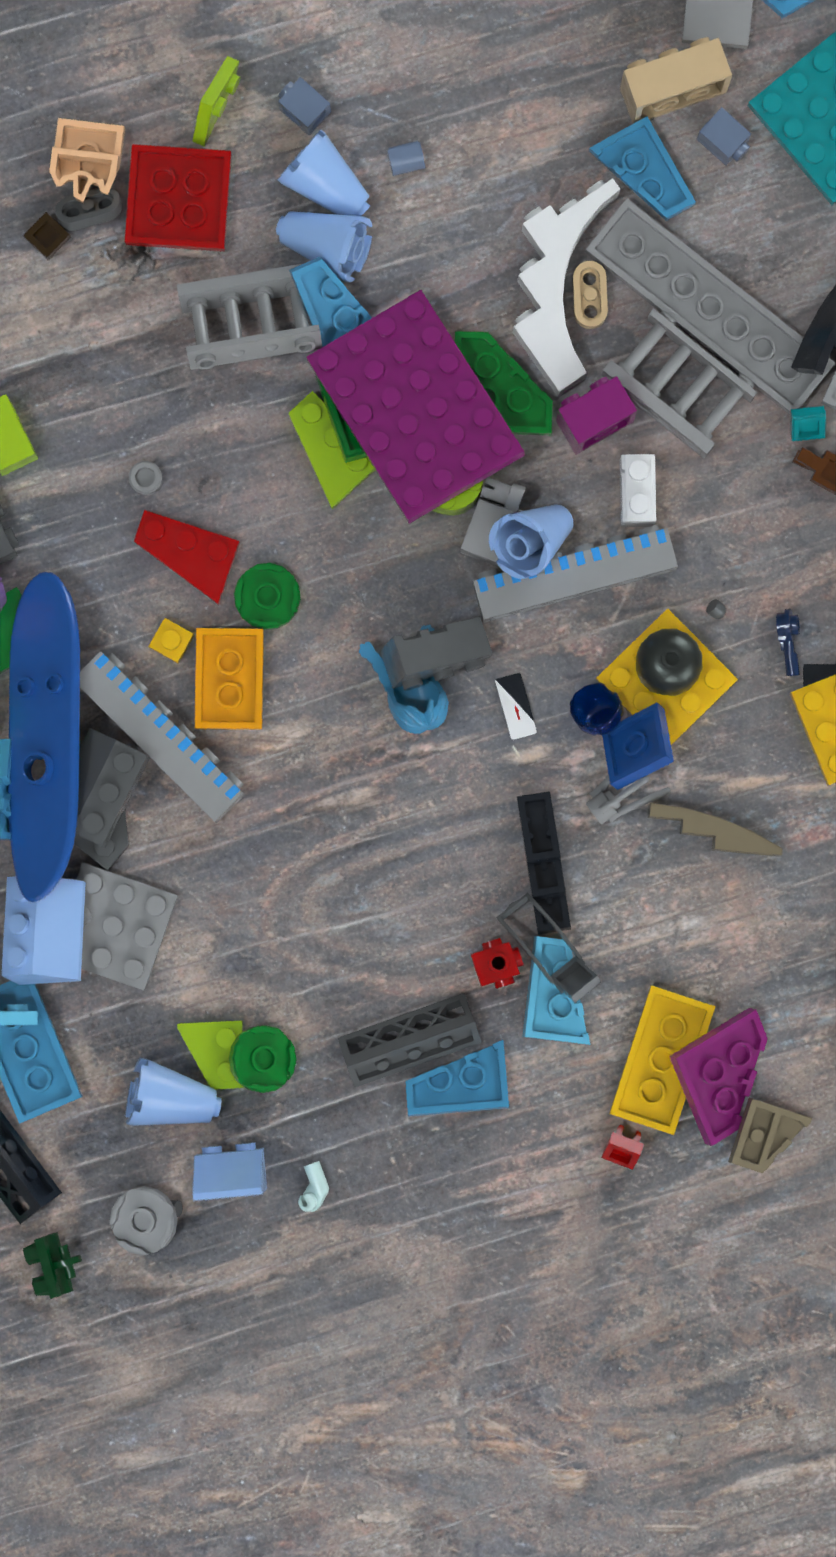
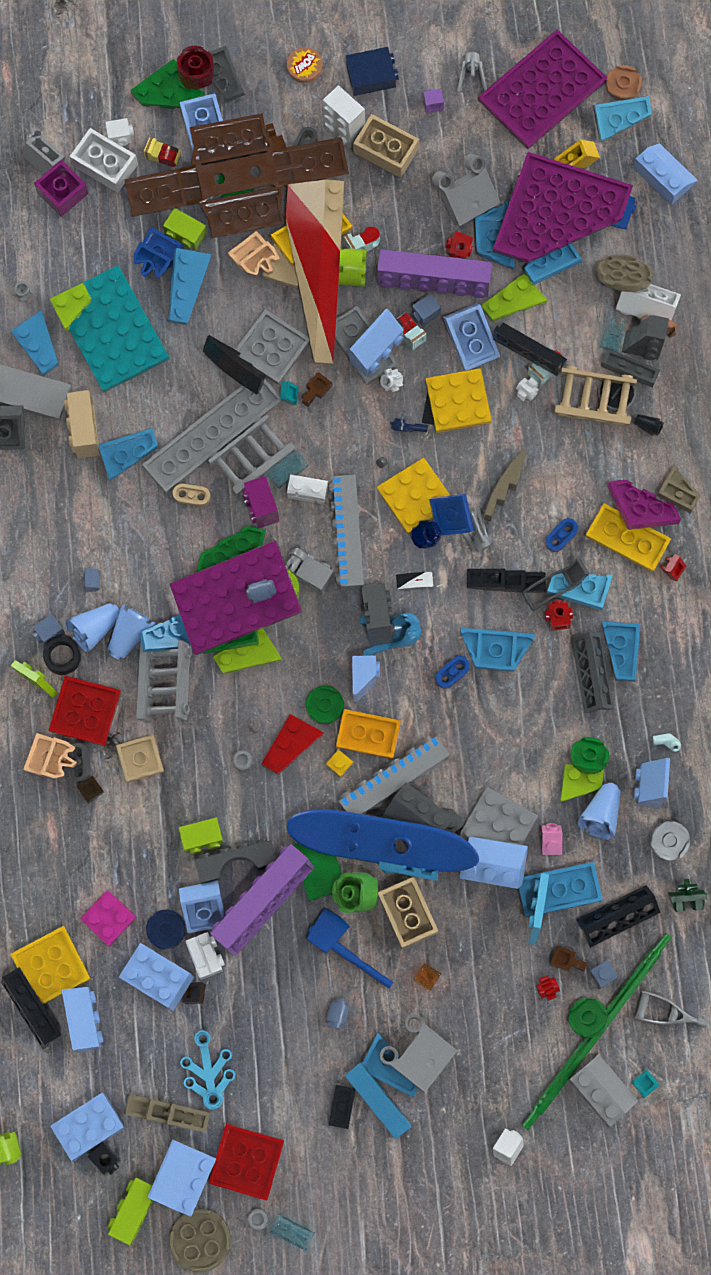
camera: 80 degrees left, 10 degrees down
light blue cone [489,504,573,579] -> none
white arch [513,178,620,397] -> none
pearl dark grey cylinder [635,629,703,696] -> none
sand blue brick [697,107,751,166] -> none
none -> black tyre [43,637,81,675]
none -> tan tile [116,734,164,783]
none -> sand blue brick [246,579,276,603]
none -> clear light blue plate [267,450,308,489]
none -> light blue slope [352,656,380,702]
none -> blue plate [436,656,470,689]
none -> dark azure wing [460,628,535,672]
none -> bright pink bracket [541,823,563,855]
none -> blue plate [546,518,578,552]

